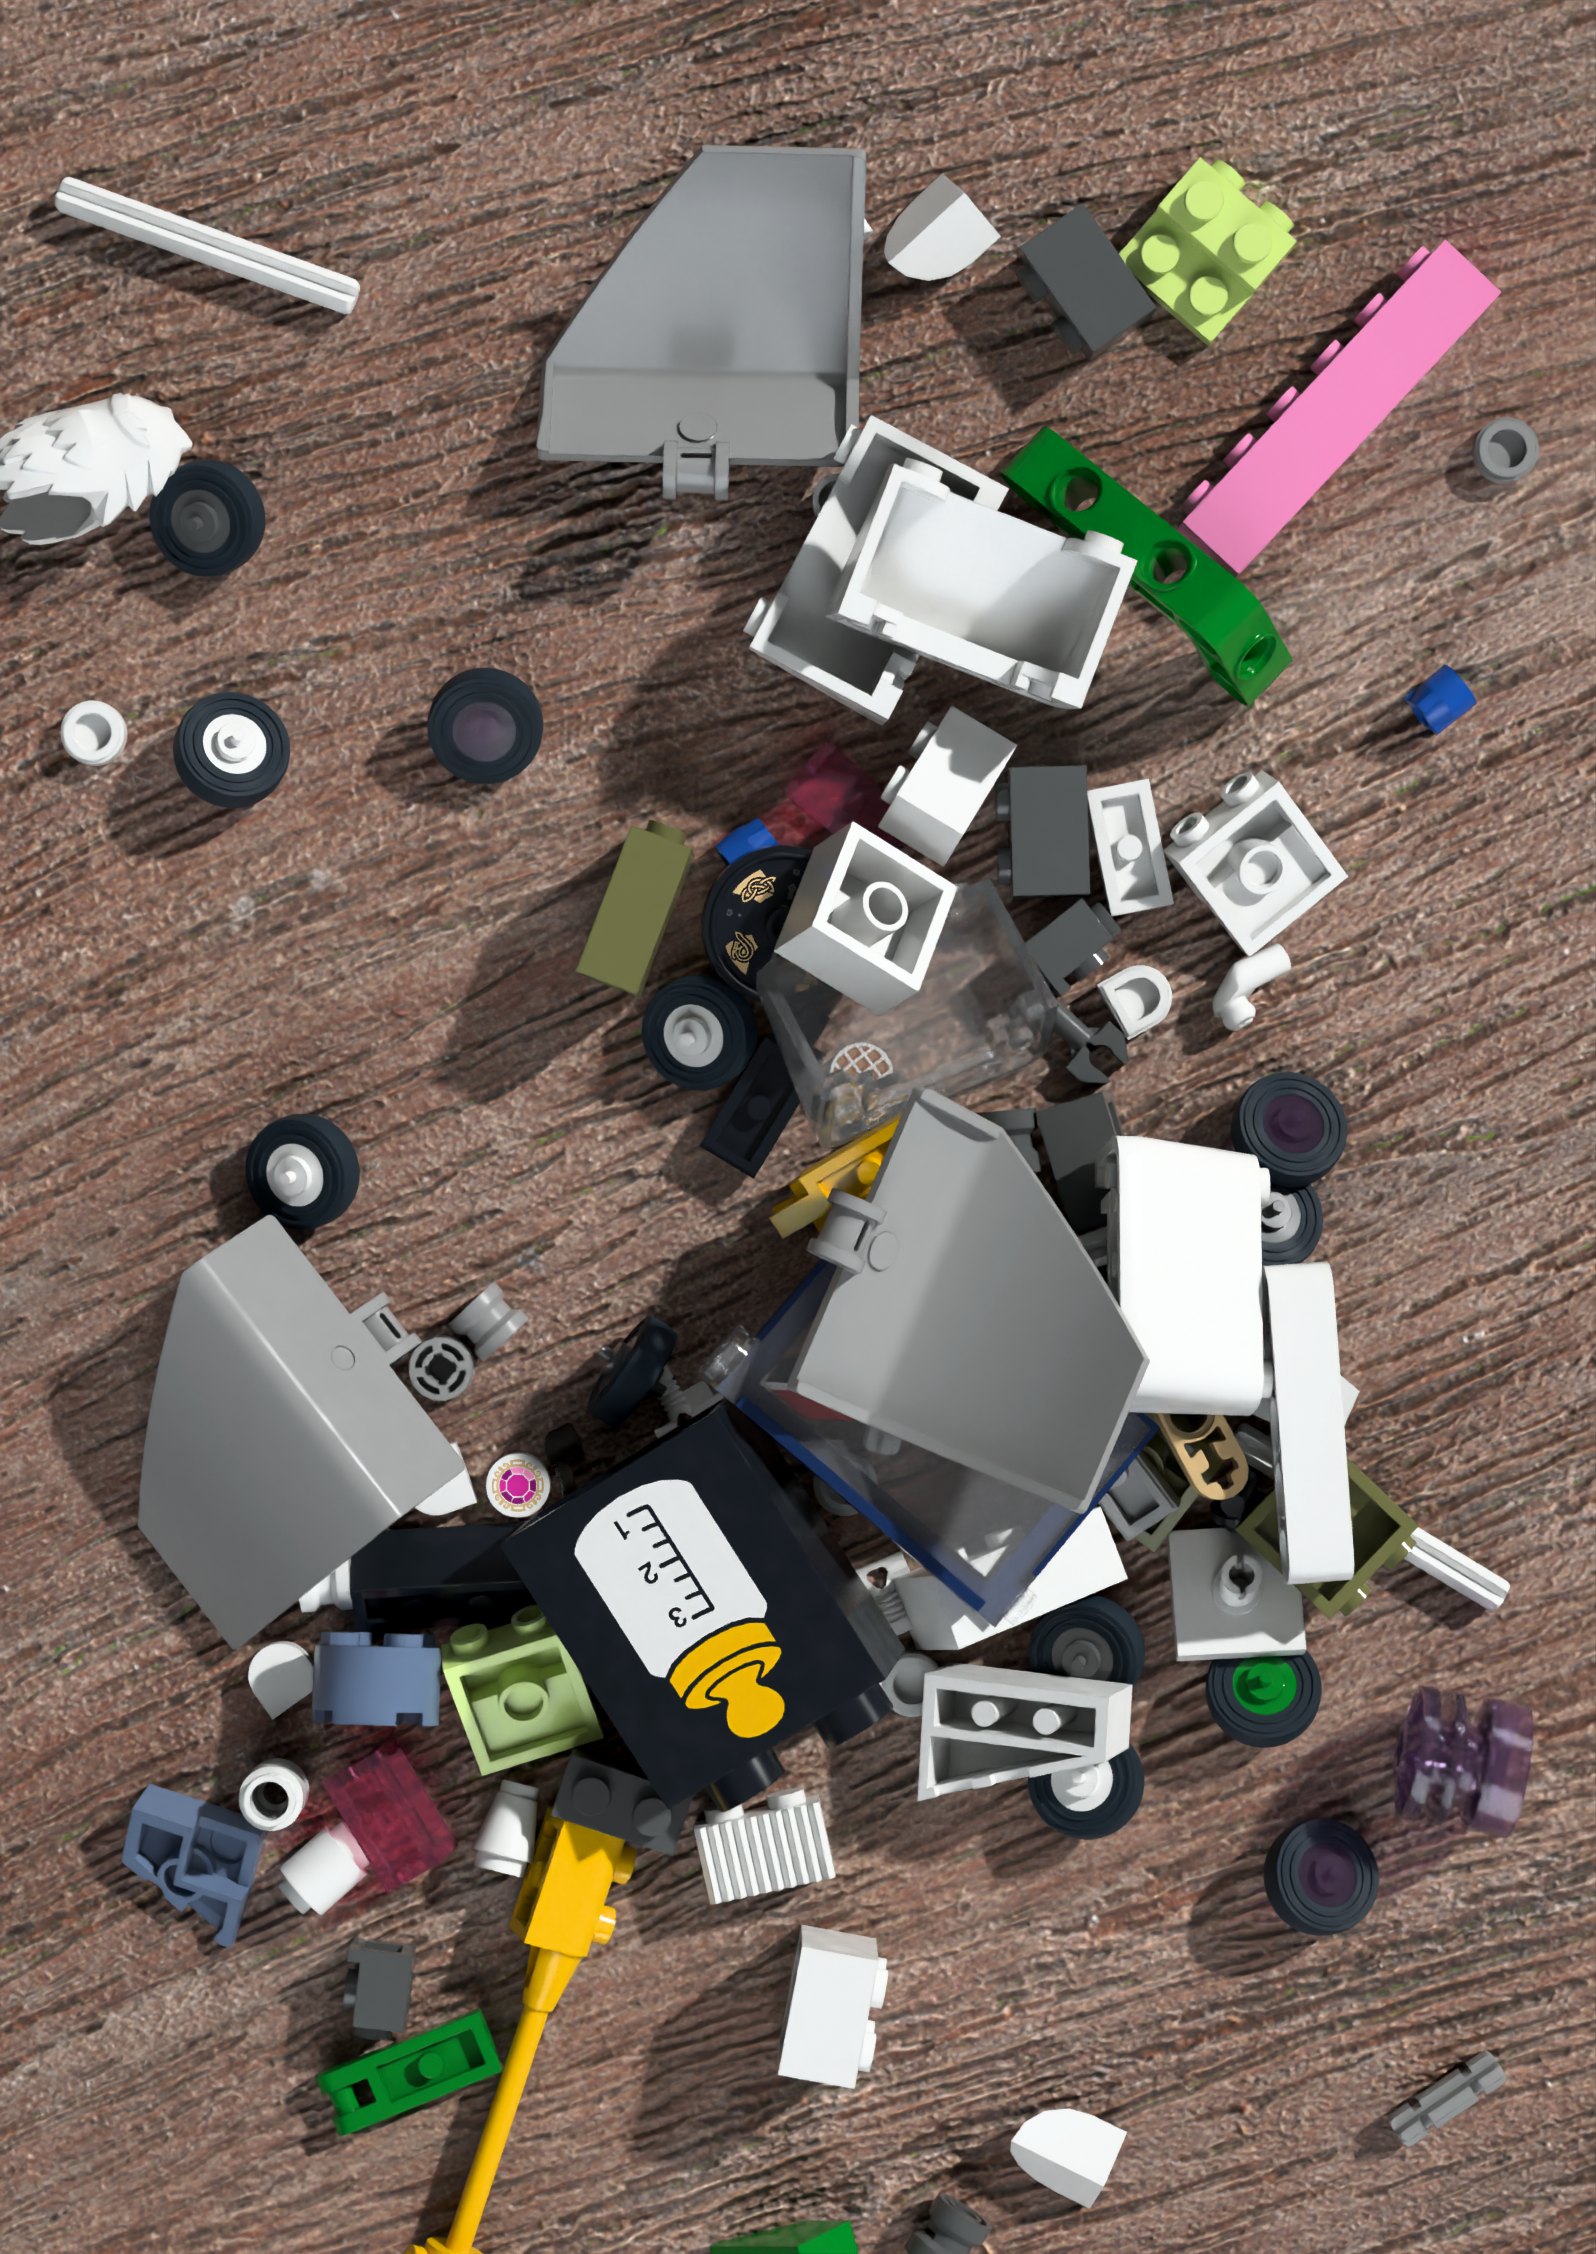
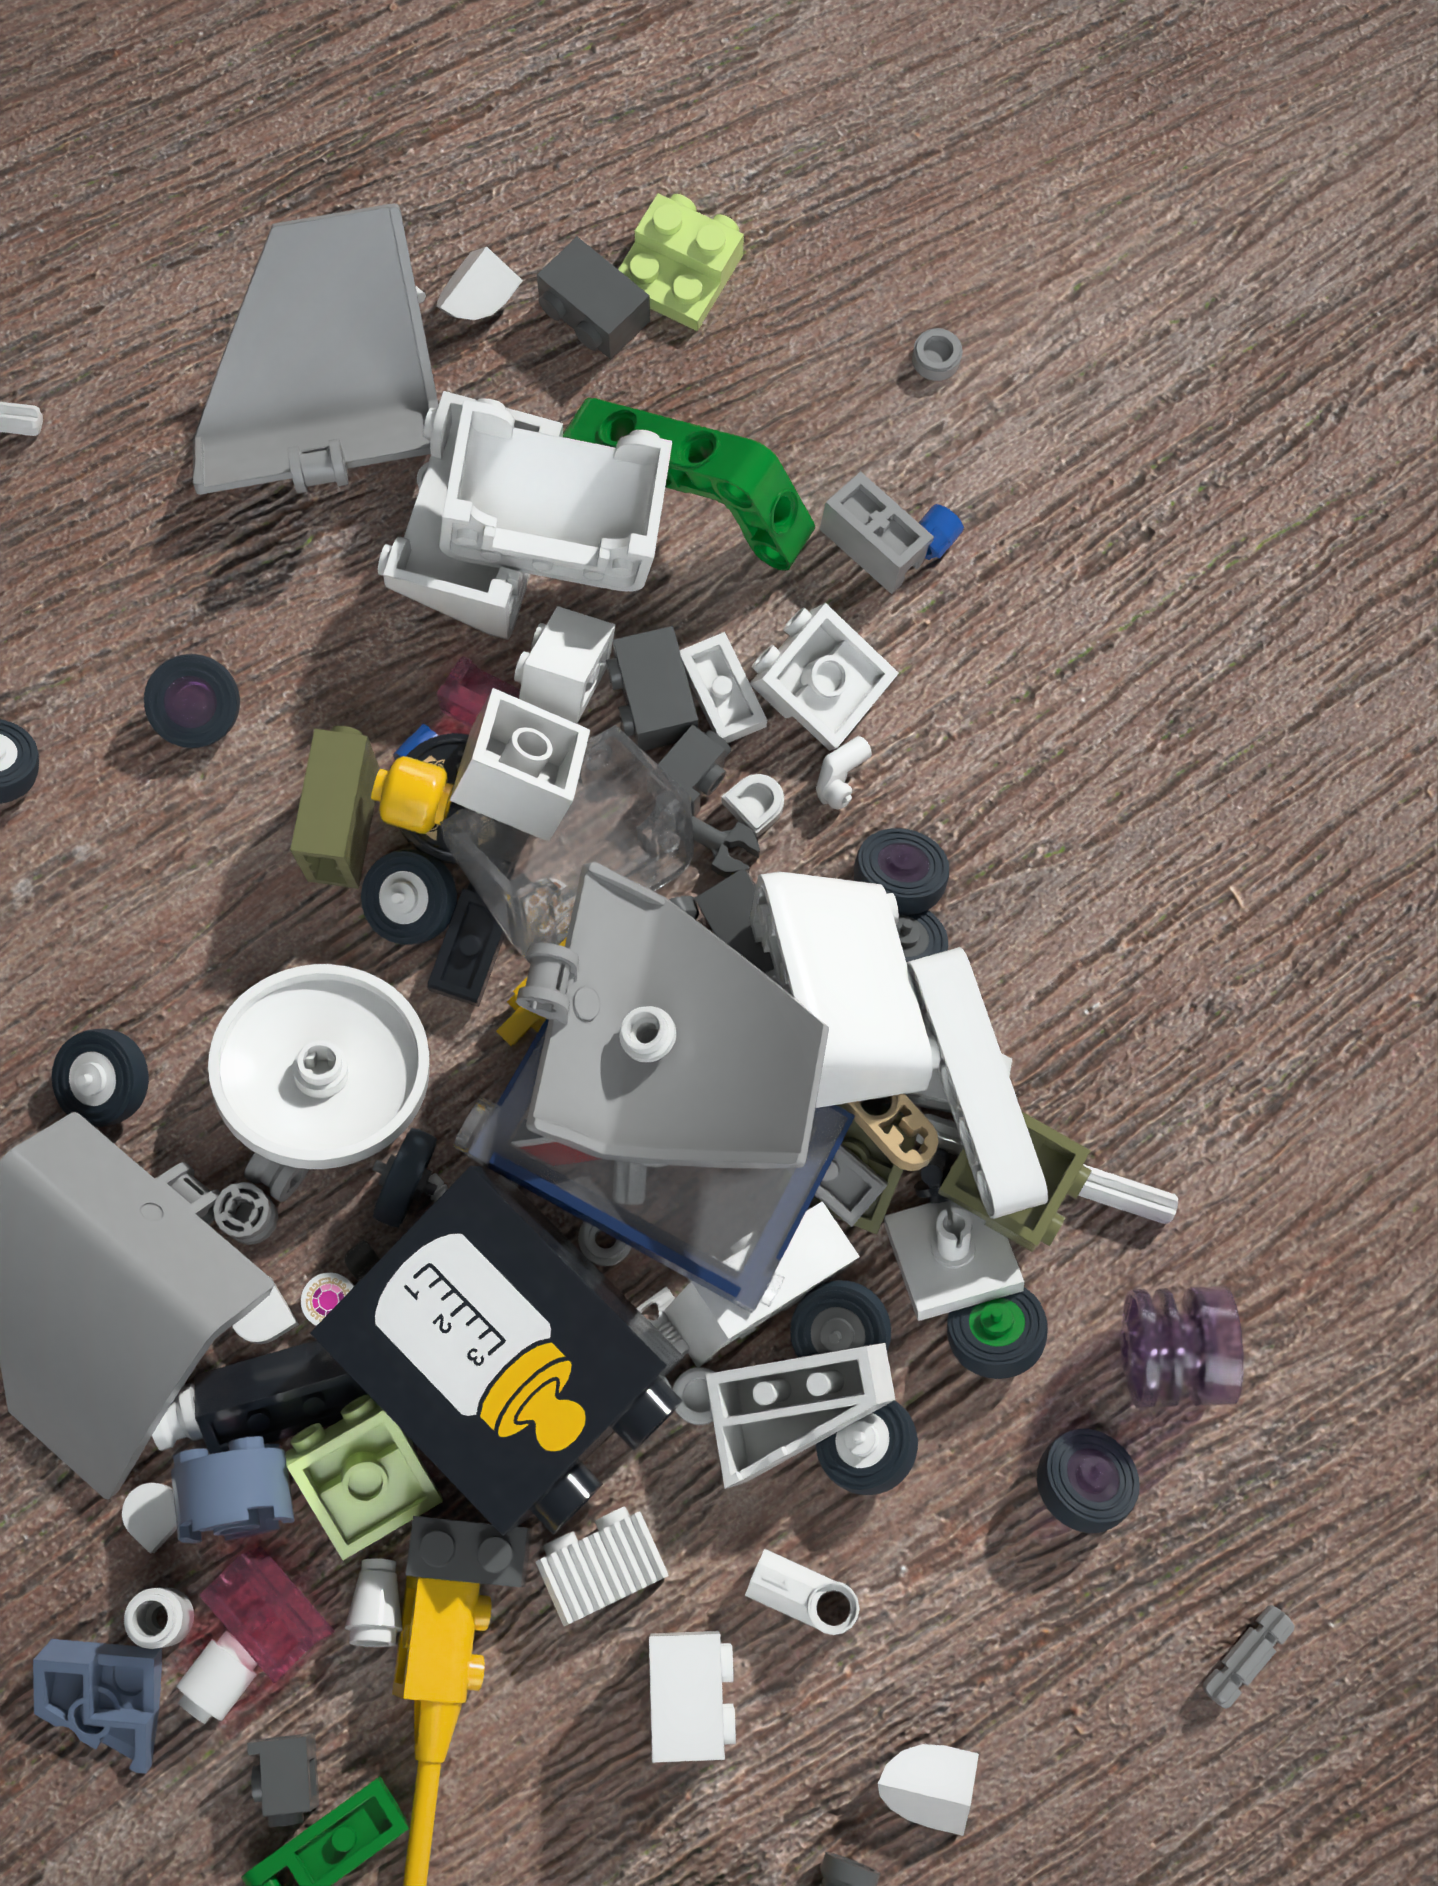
camera: 15 degrees left, 15 degrees down
bright pink brick [1177,240,1501,578] -> none
none -> white dish [208,964,430,1169]
none -> yellow head [371,756,454,834]
none -> white plate [619,1006,676,1062]
none -> white piece [745,1549,859,1635]
none -> light grey hinge [820,471,934,594]

